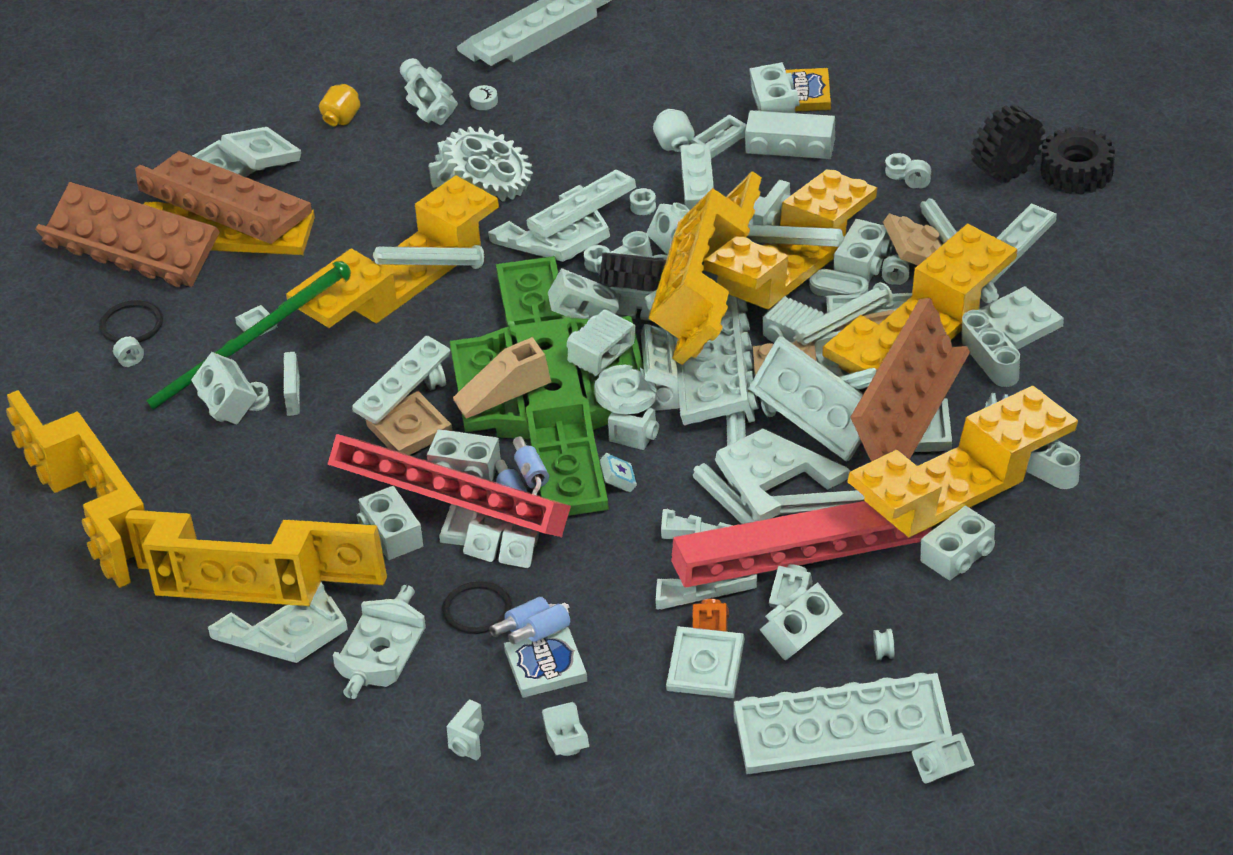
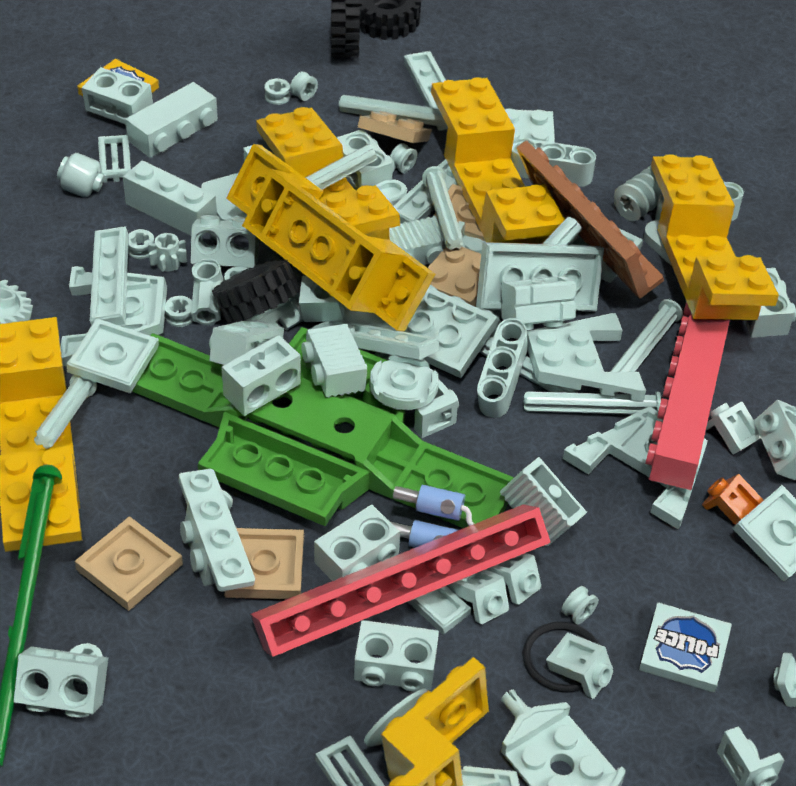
camera: 60 degrees left, 5 degrees up
light aqua tile [284,352,300,416] -> none
tan slope [453,337,551,419] -> none
light blue piece [489,597,570,645] -> none
light aqua tile [600,453,637,492] -> none
none -> light aqua tile [67,318,159,393]
none -> tan plate [75,516,183,611]
none -> light aqua gear [148,233,187,272]
none -> light aqua brick [222,335,301,416]
none -> light aqua beam [477,318,528,418]
none -> light aqua brick [500,457,587,546]
none -> light aqua brick [502,276,576,330]
none -> light aqua bracket [546,632,613,699]
none -> light aqua bush [562,586,599,624]

